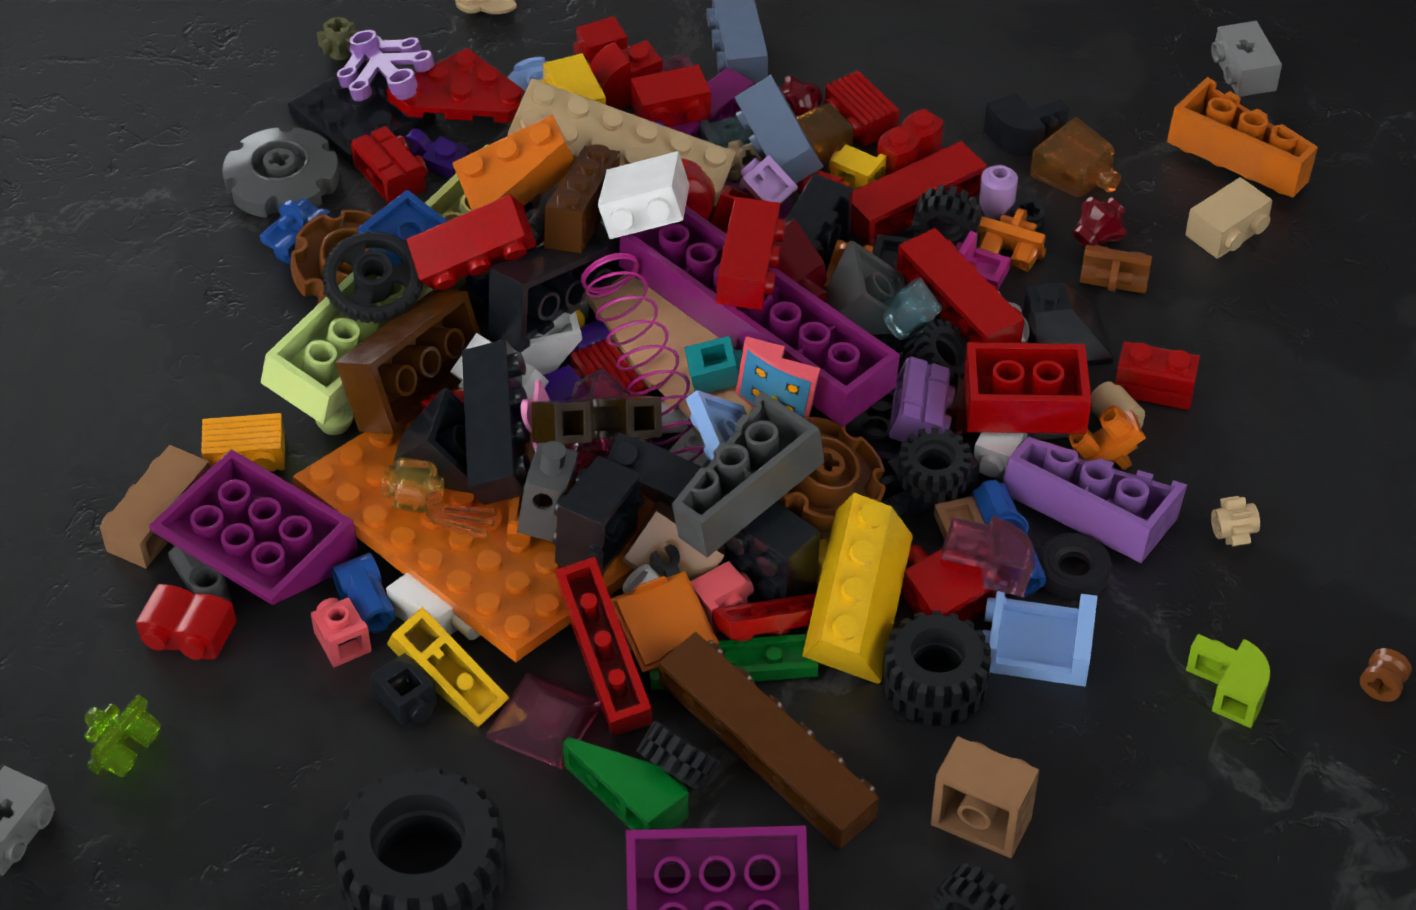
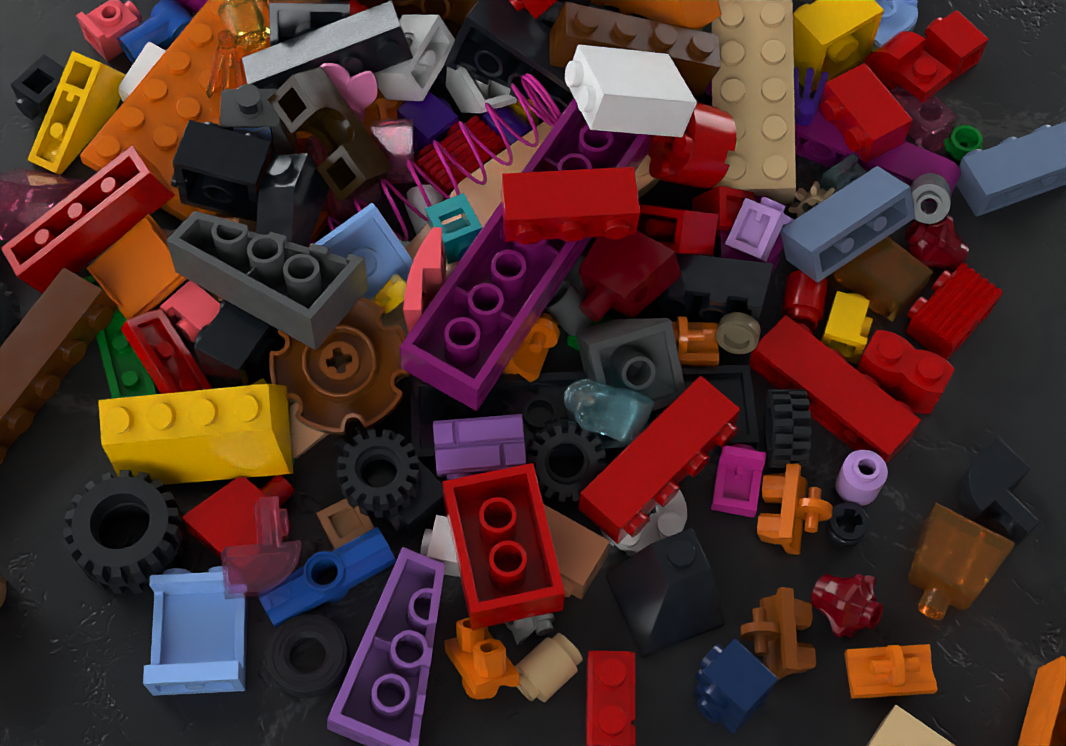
camera: 75 degrees right, 15 degrees up
none -> dark blue brick [693,638,778,735]
none -> dark tan tile [716,312,761,354]
none -> orange hips [844,644,938,699]
none -> dark grey brick [910,173,951,224]
none -> green plate [944,125,983,162]

